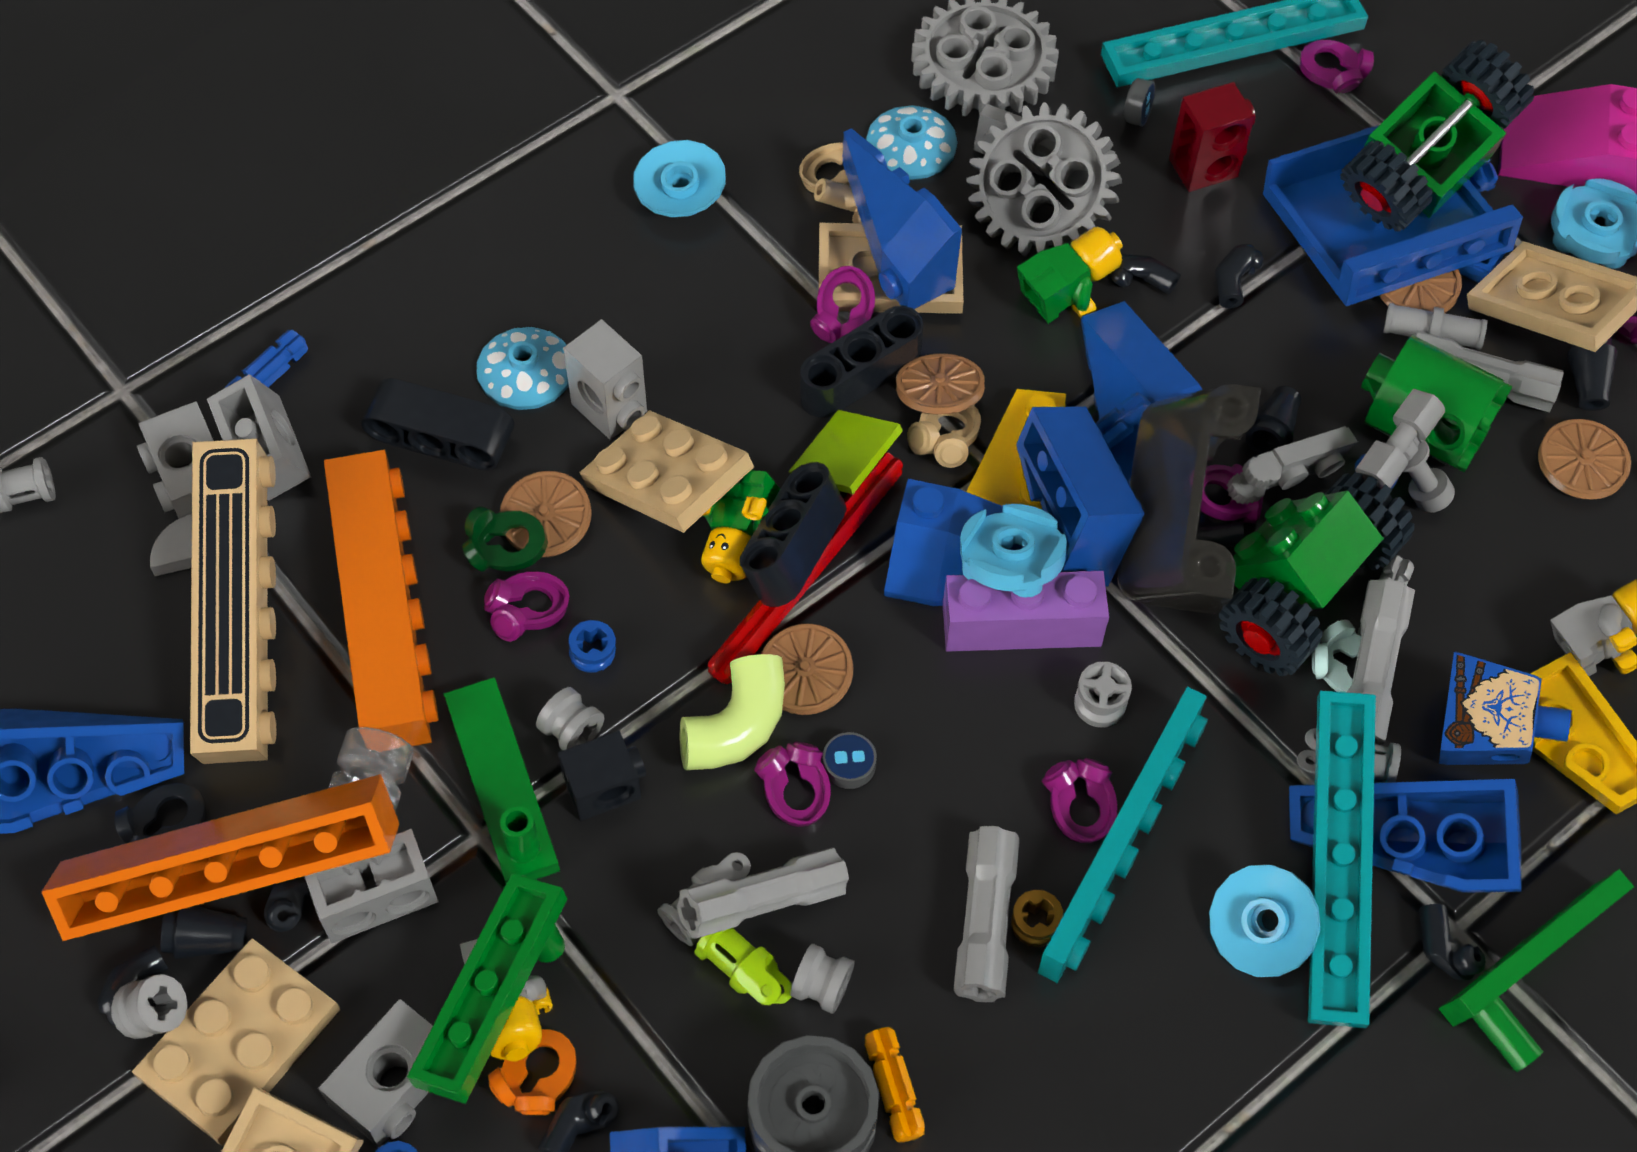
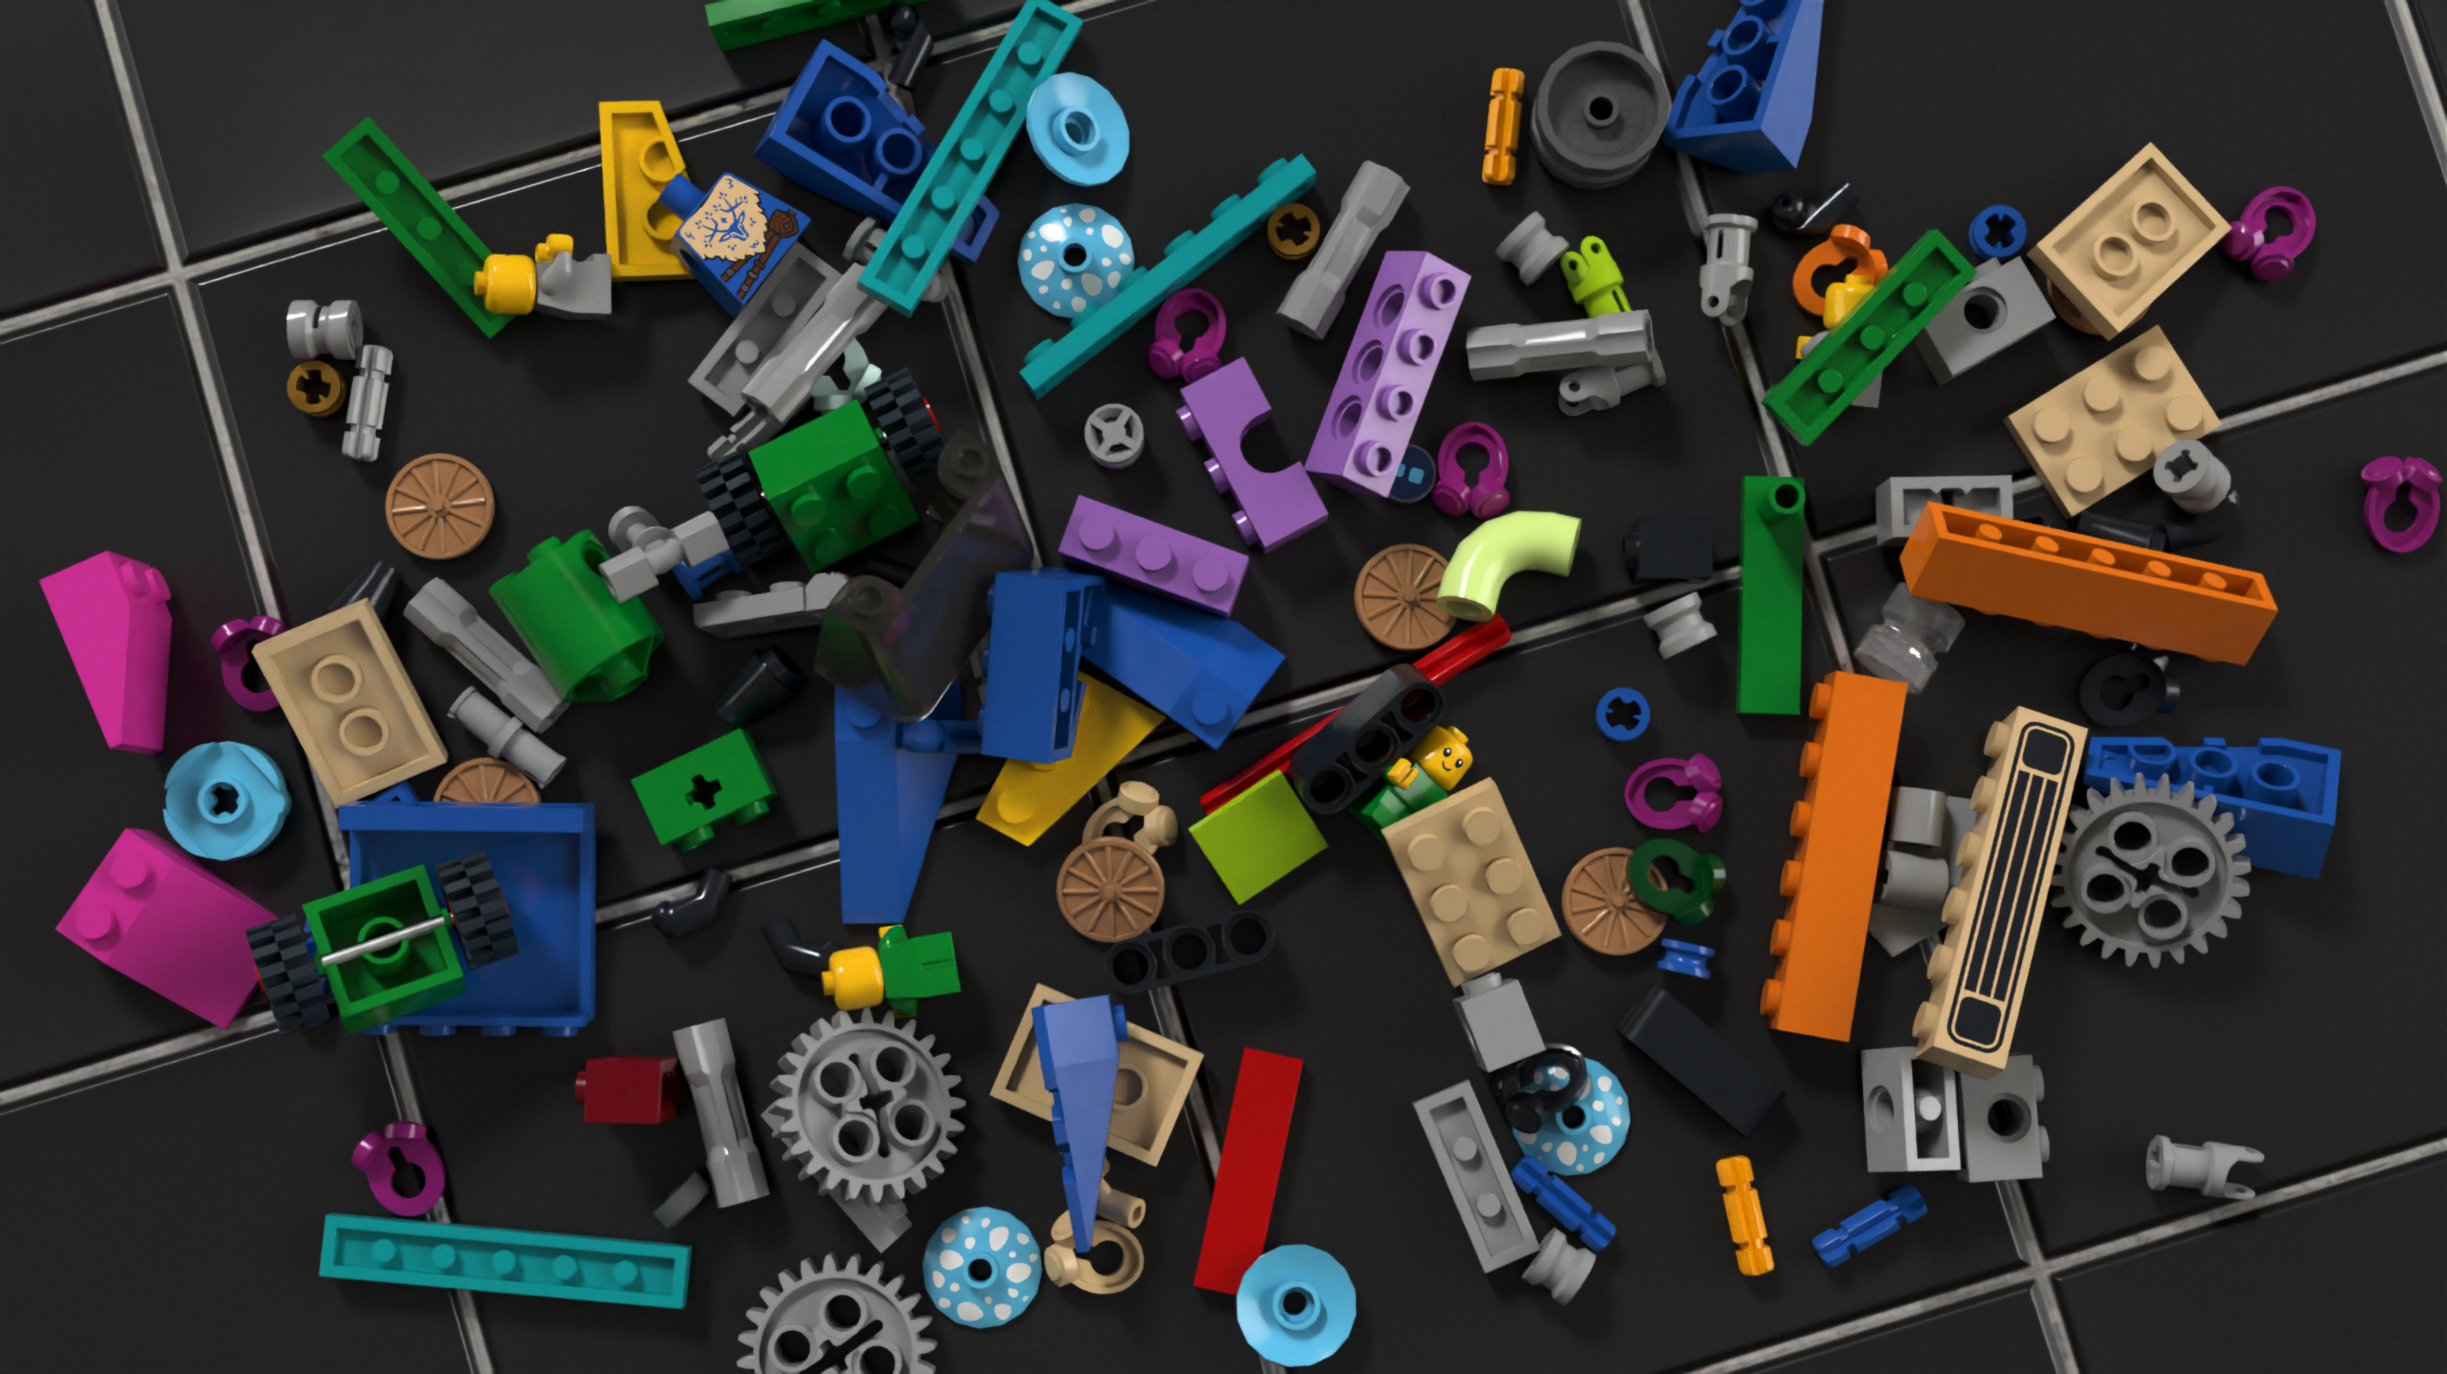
camera: 155 degrees left, 25 degrees up
light grey tile [150,514,192,576] -> none
magenta piece [810,266,875,343] -> none
medium azure plate [960,504,1067,598] -> none
none -> green brick [631,728,780,852]
none -> light grey axle [672,1018,770,1208]
none -> light grey plate [688,241,843,420]
none -> medium azure dish [1017,203,1135,320]
none -> medium lavender arch [1176,356,1329,555]
none -> red tile [1194,1047,1303,1295]
none -> medium lavender brick [1304,251,1471,498]
none -> light grey plate [1412,1079,1541,1273]
none -> black piece [1492,1042,1588,1134]
none -> blue axle [1510,1154,1617,1252]
none -> light grey wheel [1522,1227,1596,1306]
none -> blue bush [1656,938,1716,979]
none -> light grey piece [1699,214,1758,326]
none -> light orange axle [1716,1155,1774,1276]
none -> light grey panel [1867,787,1977,957]
none -> light grey gear [2050,772,2251,968]

